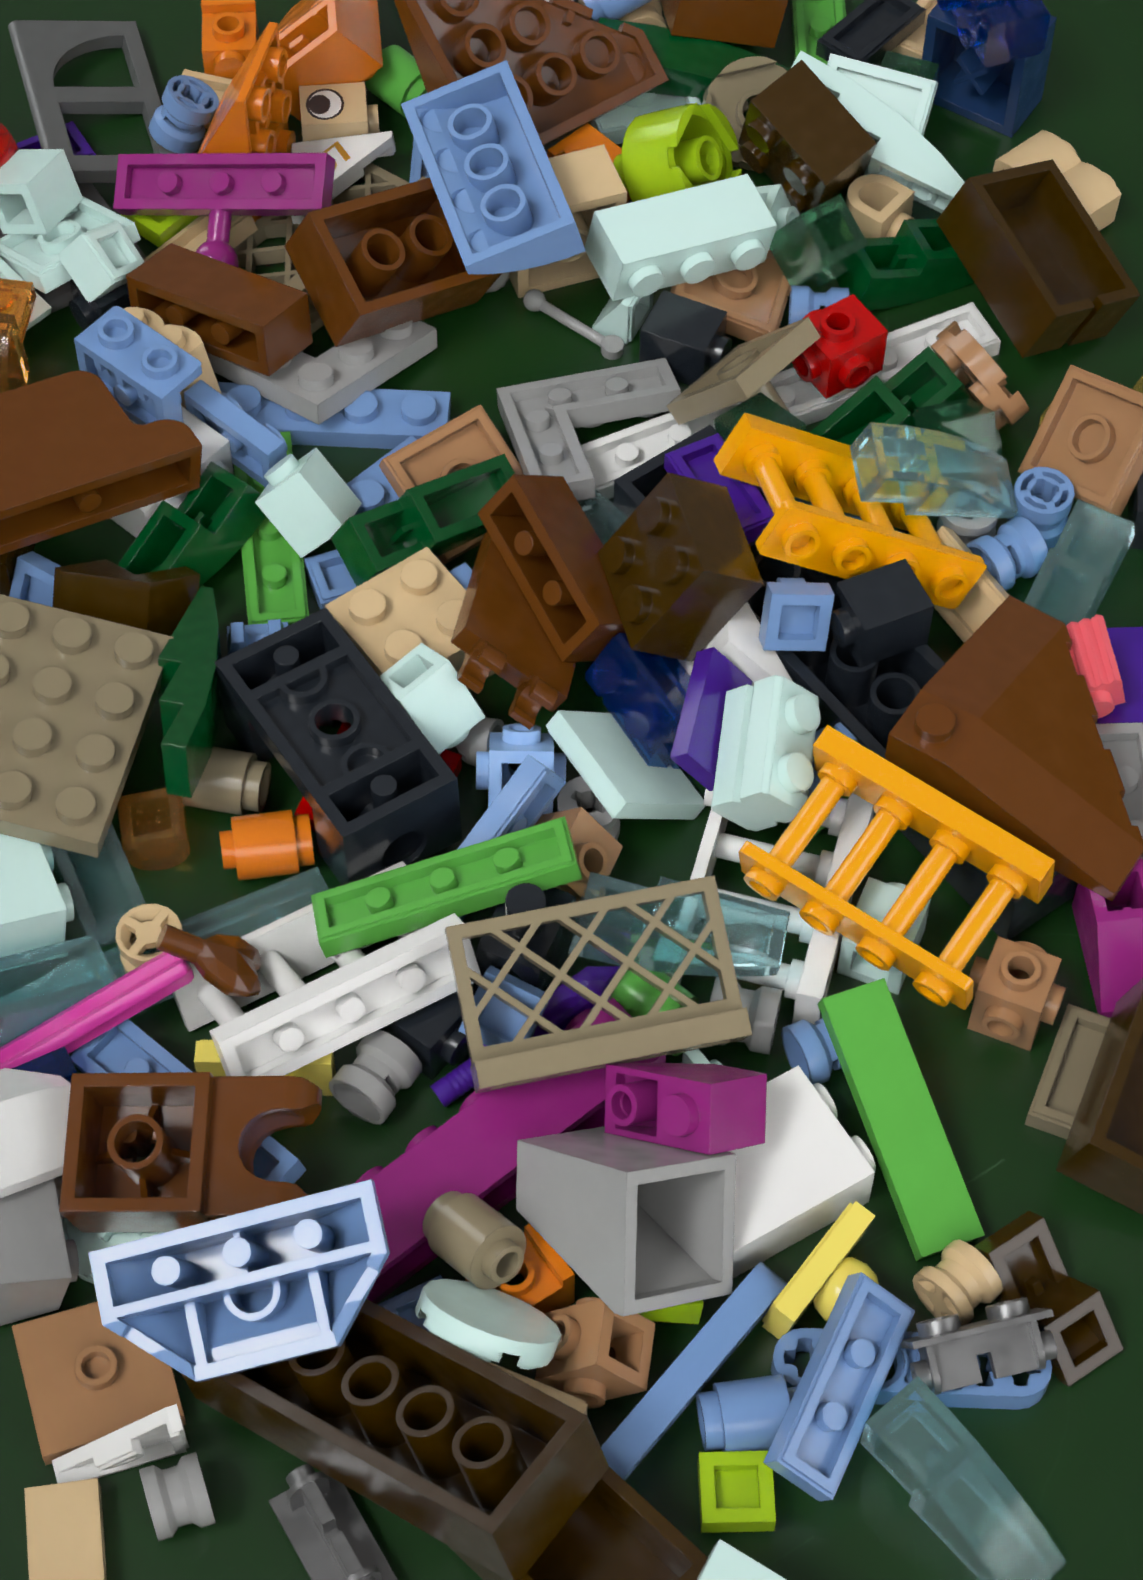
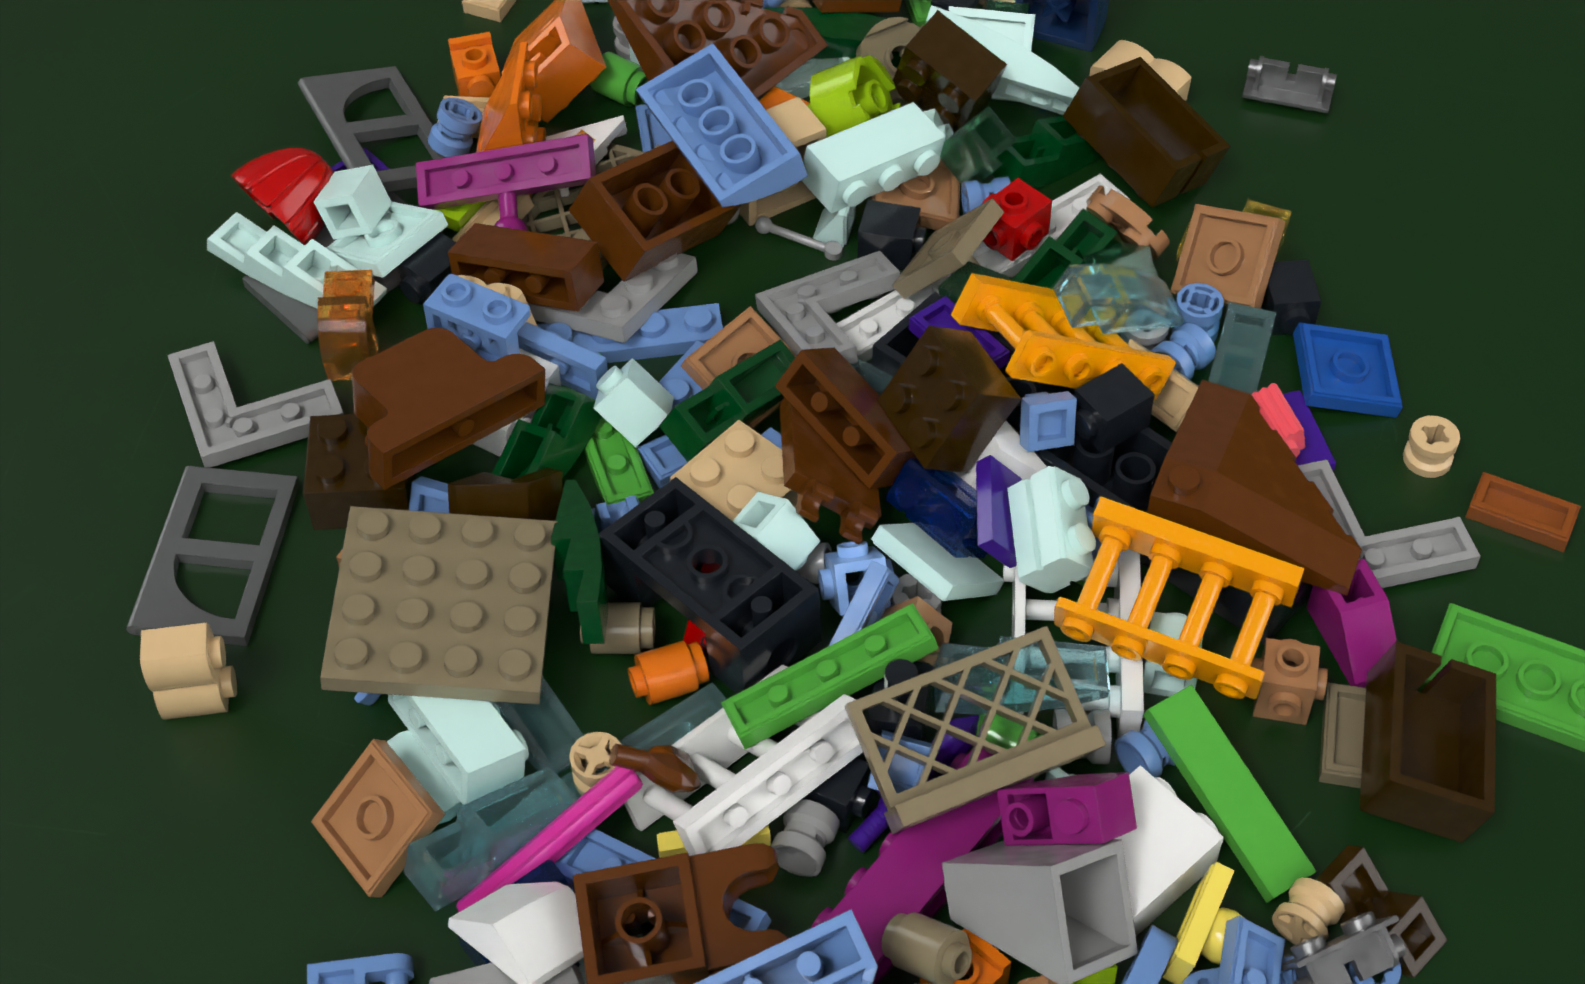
camera: 10 degrees left, 5 degrees down
light aqua slope [59,220,145,302] -> none
clear orange brick [118,788,190,871] -> none
tan brick [299,82,380,142] -> none
tan plate [844,174,915,239] -> none

